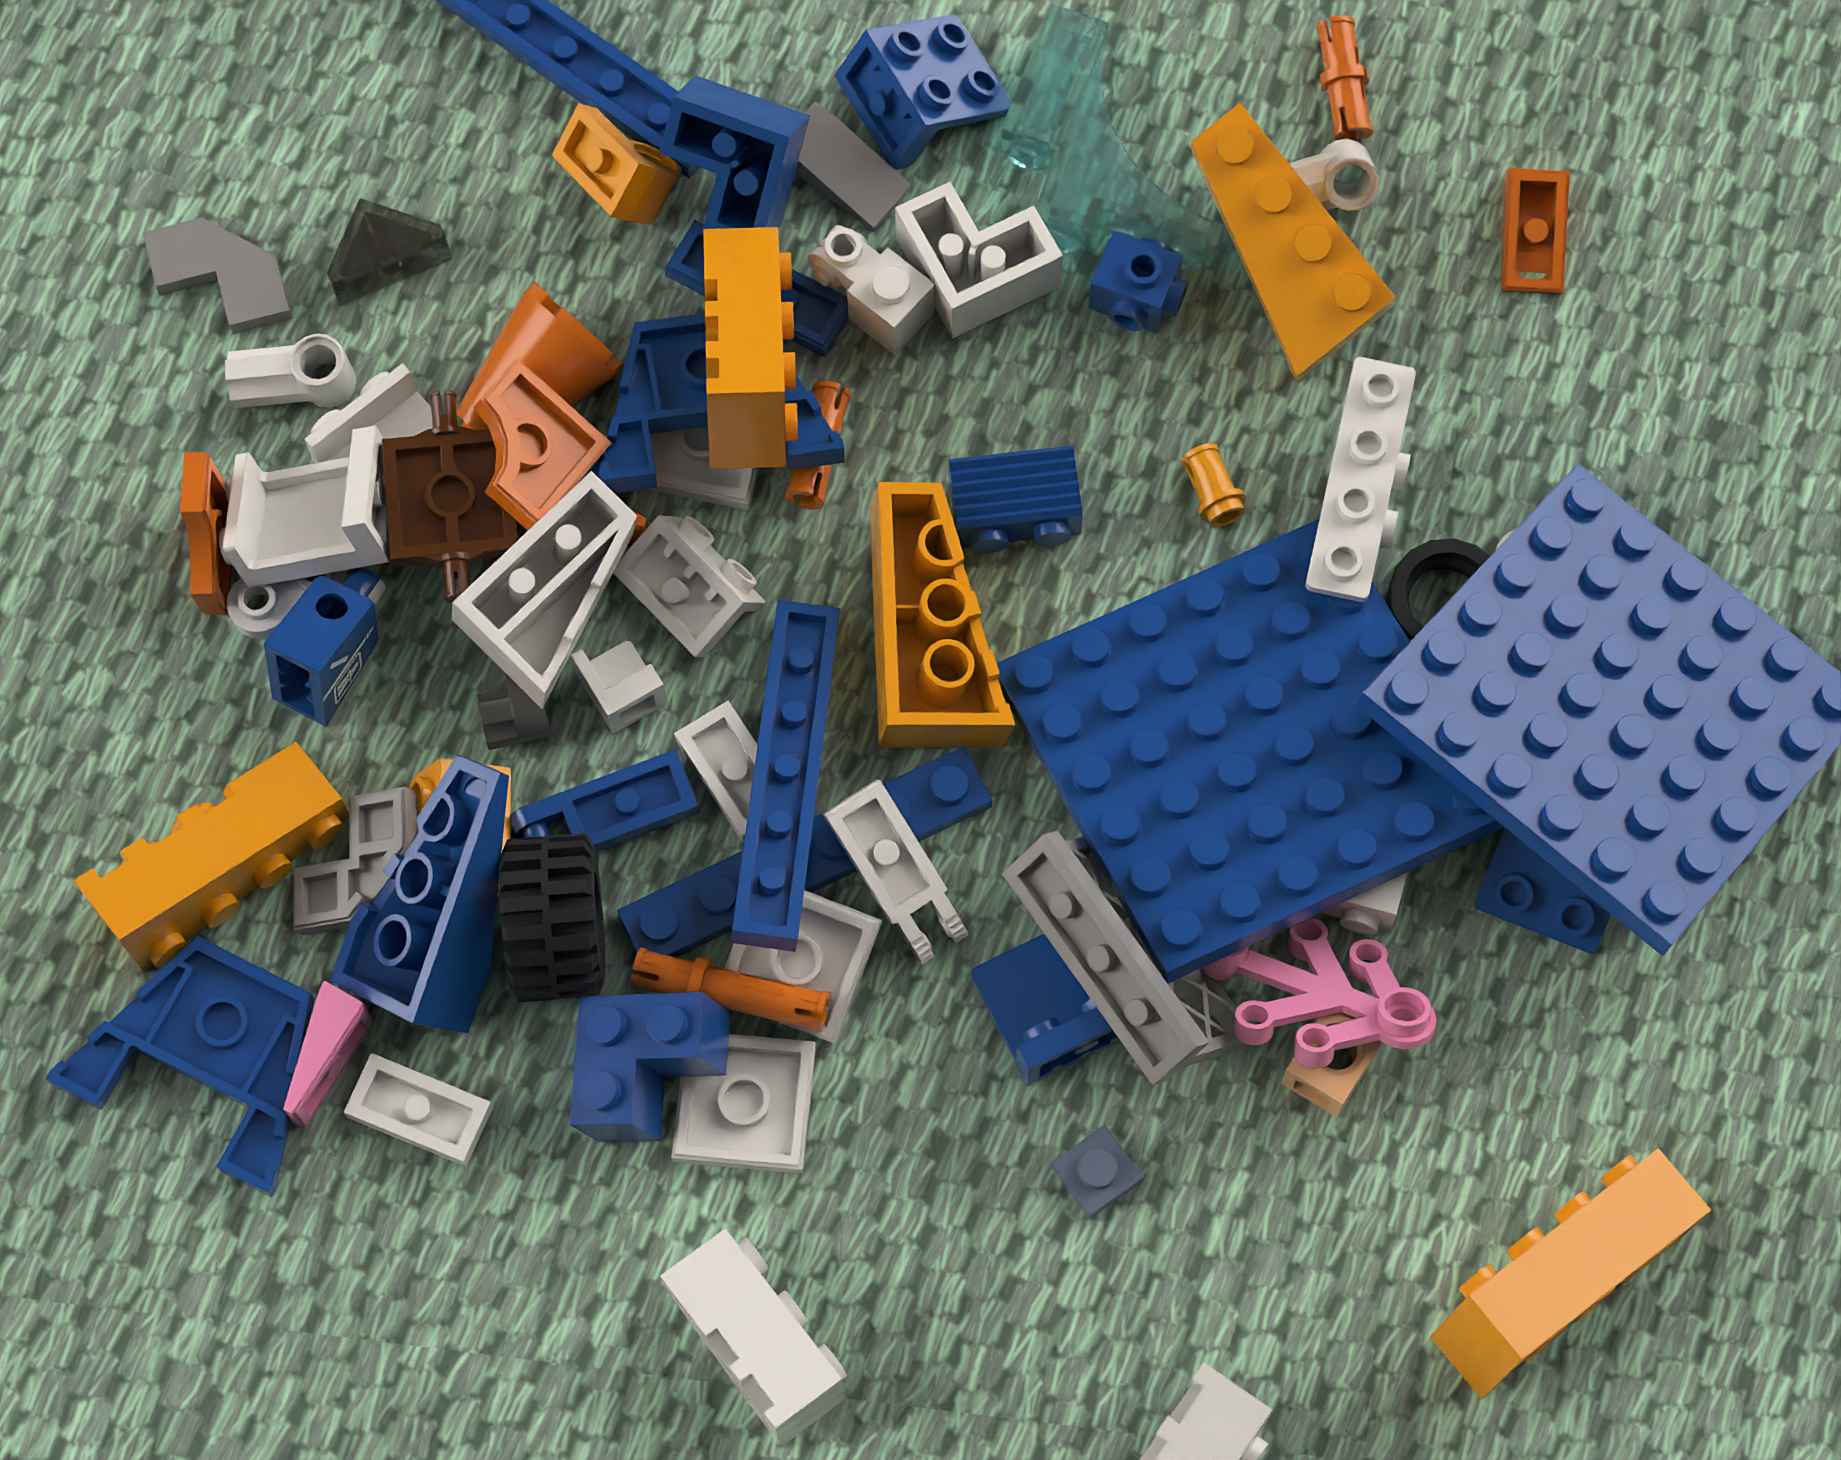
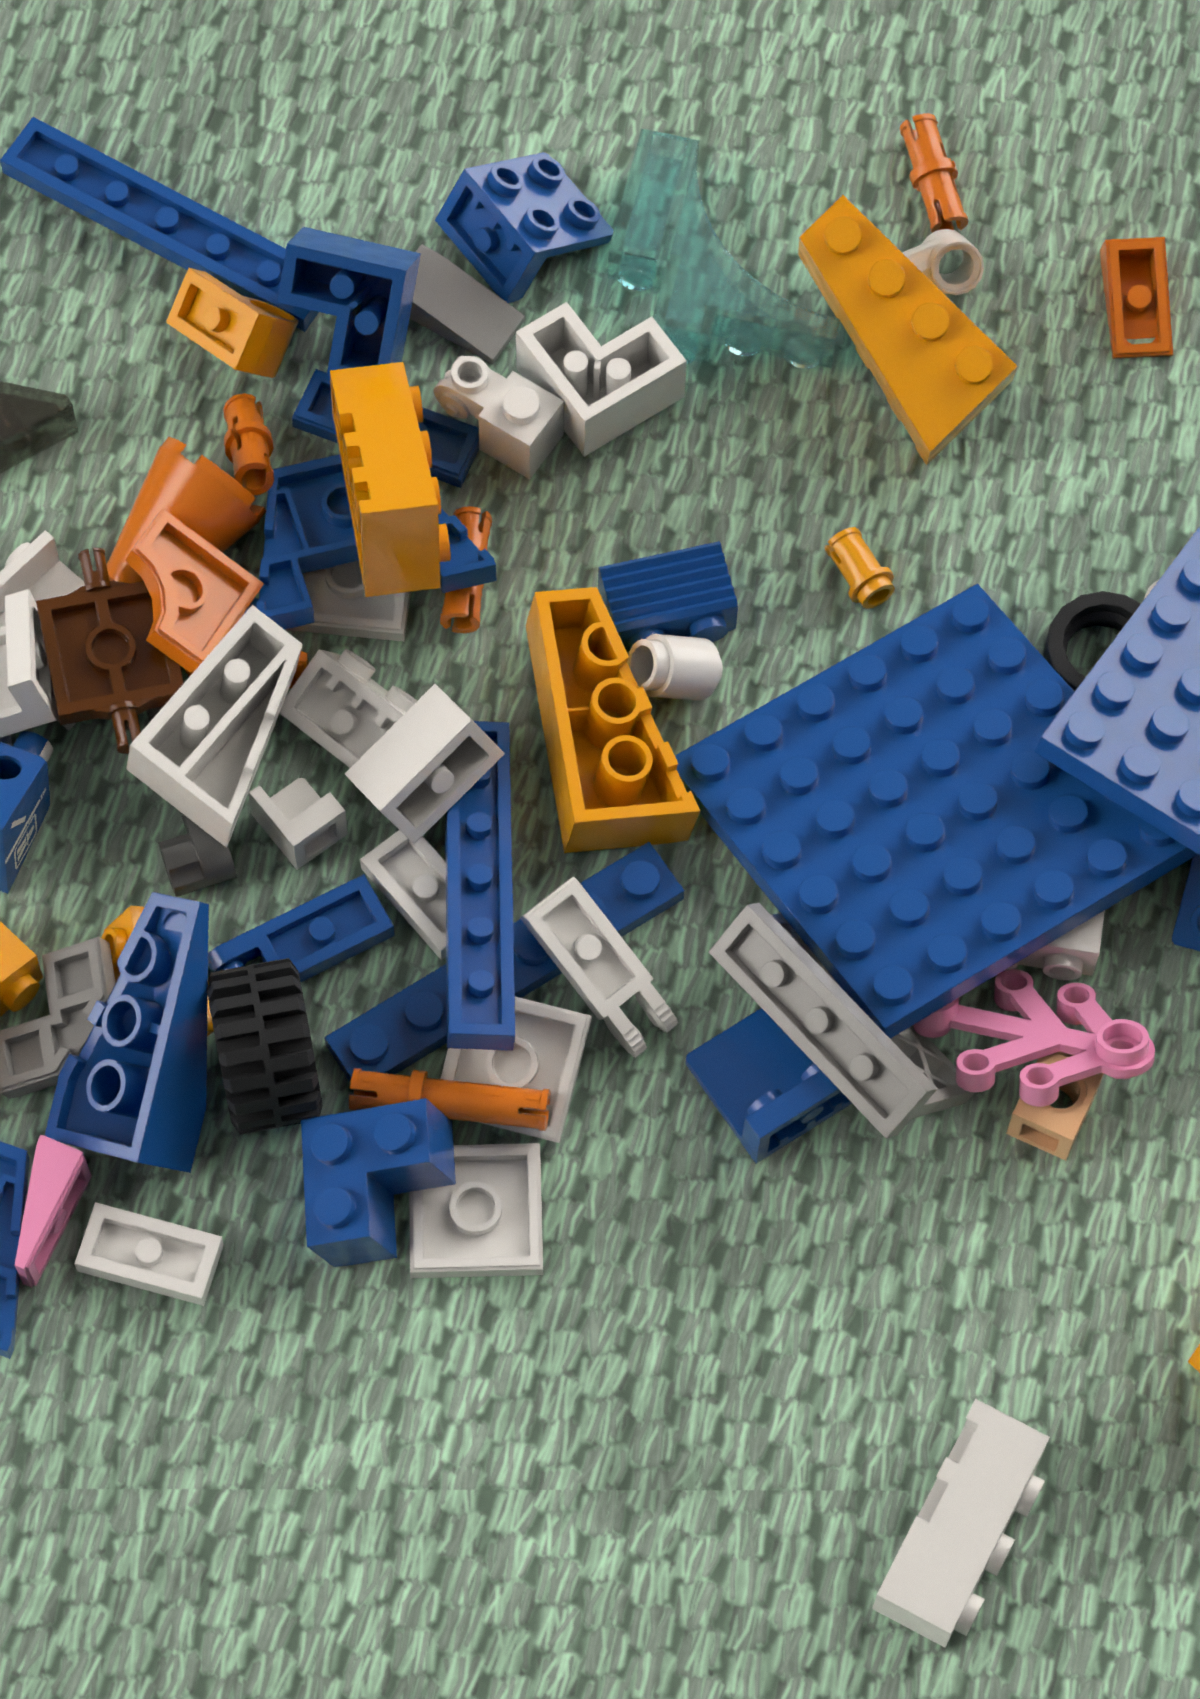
camera: 10 degrees left, 5 degrees down
white wedge [660,1228,847,1447] -> none
sand blue plate [1051,1125,1144,1219] -> none
blue brick [1089,230,1189,334] -> none
white bracket [1305,357,1416,602] -> none
none -> orange pin [223,393,274,496]
none -> white brick [345,684,505,844]
none -> white brick [627,634,723,701]

